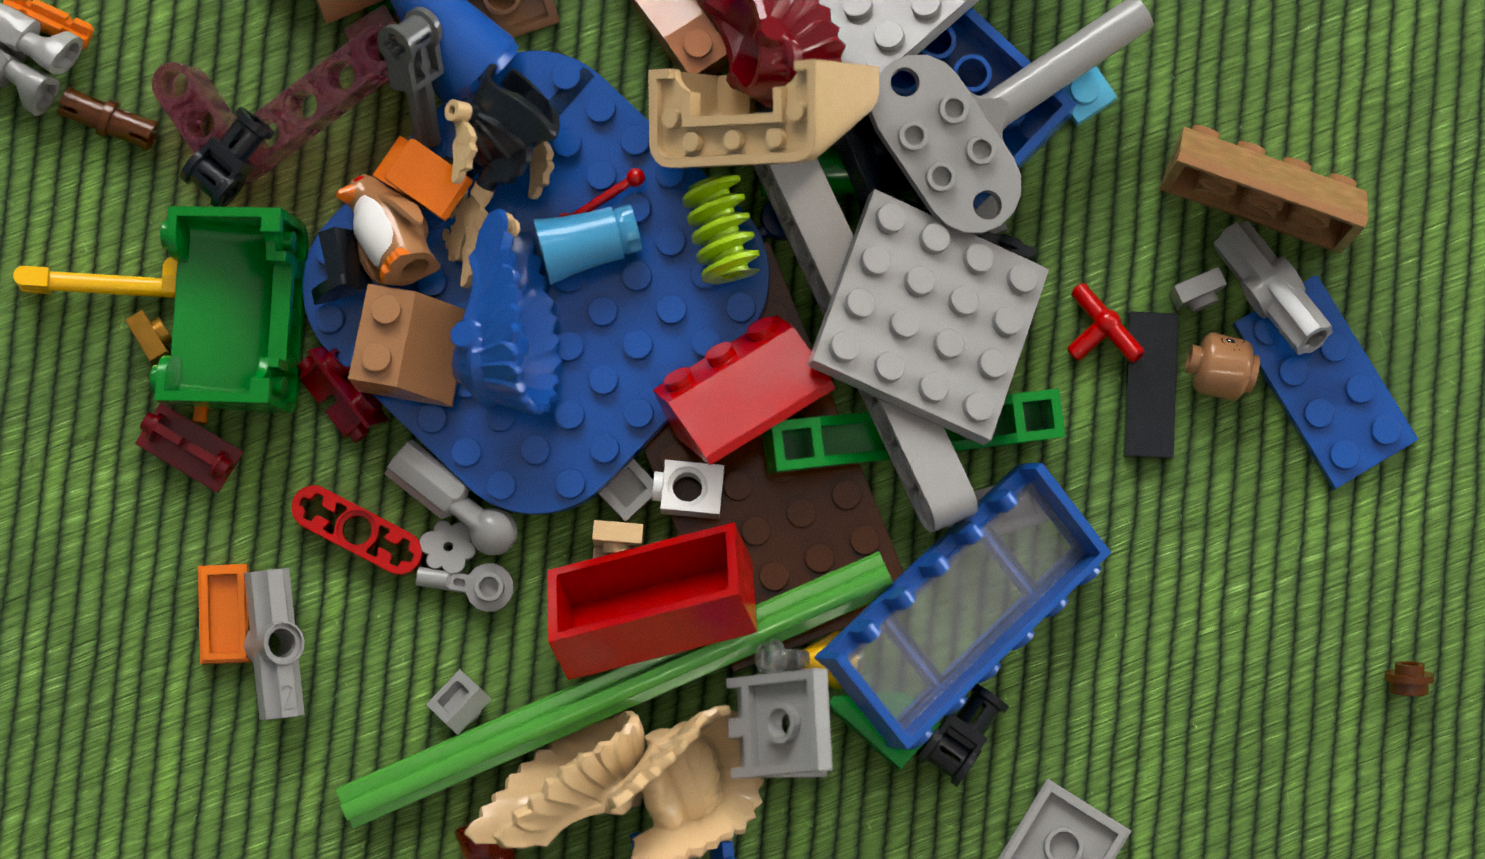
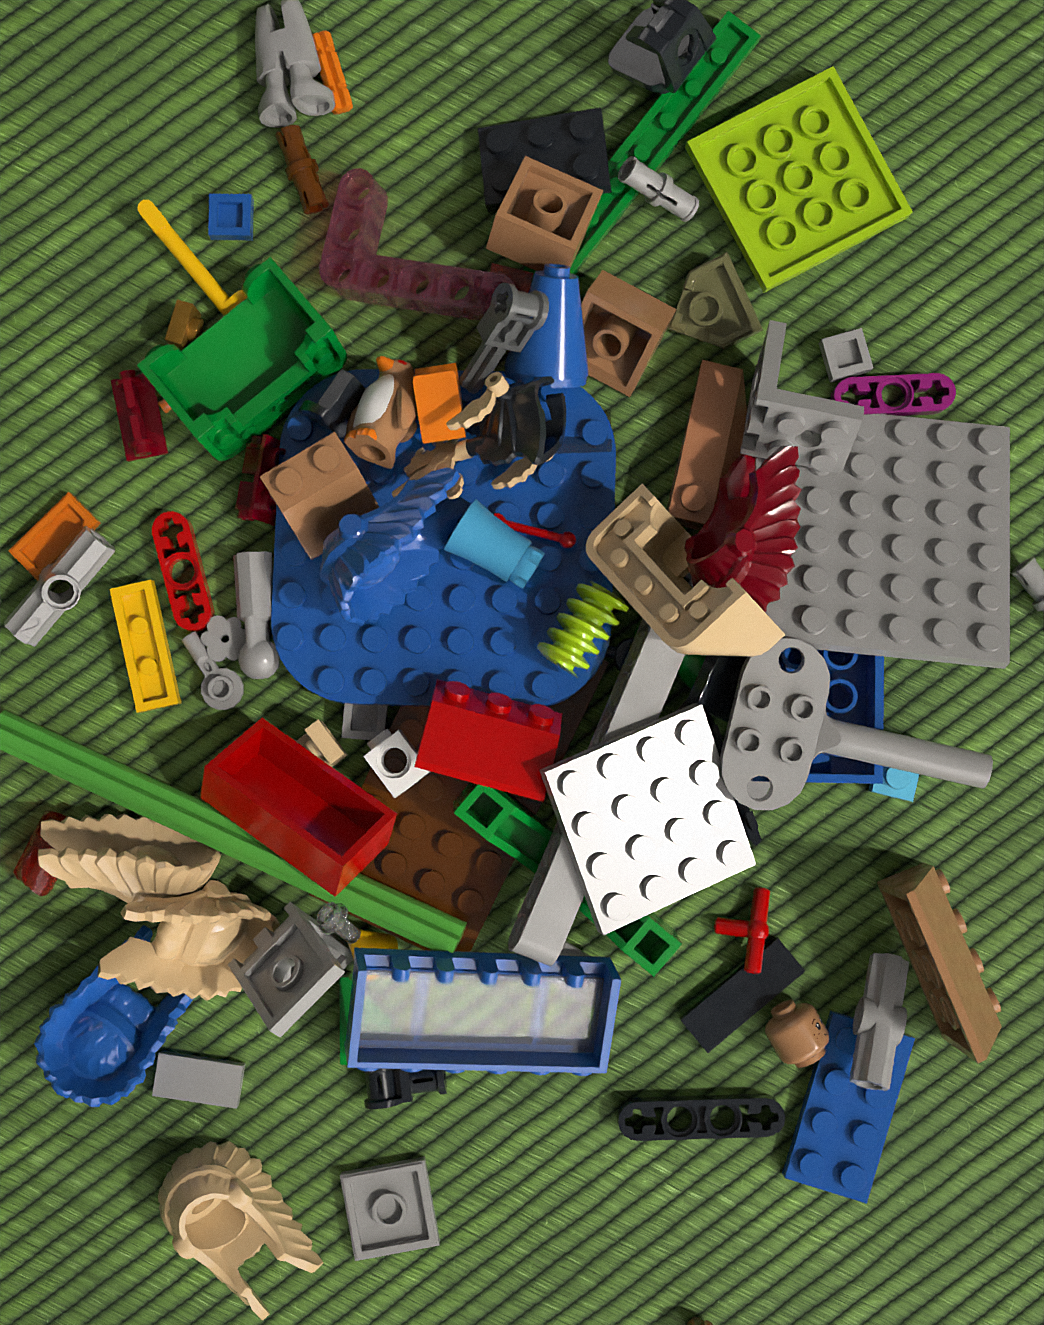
camera: 50 degrees right, 5 degrees up
black connector [180,107,275,207] -> none
light grey plate [426,669,492,735] -> none
light grey plate [1169,267,1227,313] -> none
none -> yellow plate [110,579,182,713]
none -> blue plate [208,194,254,241]
none -> black beam [617,1094,785,1141]

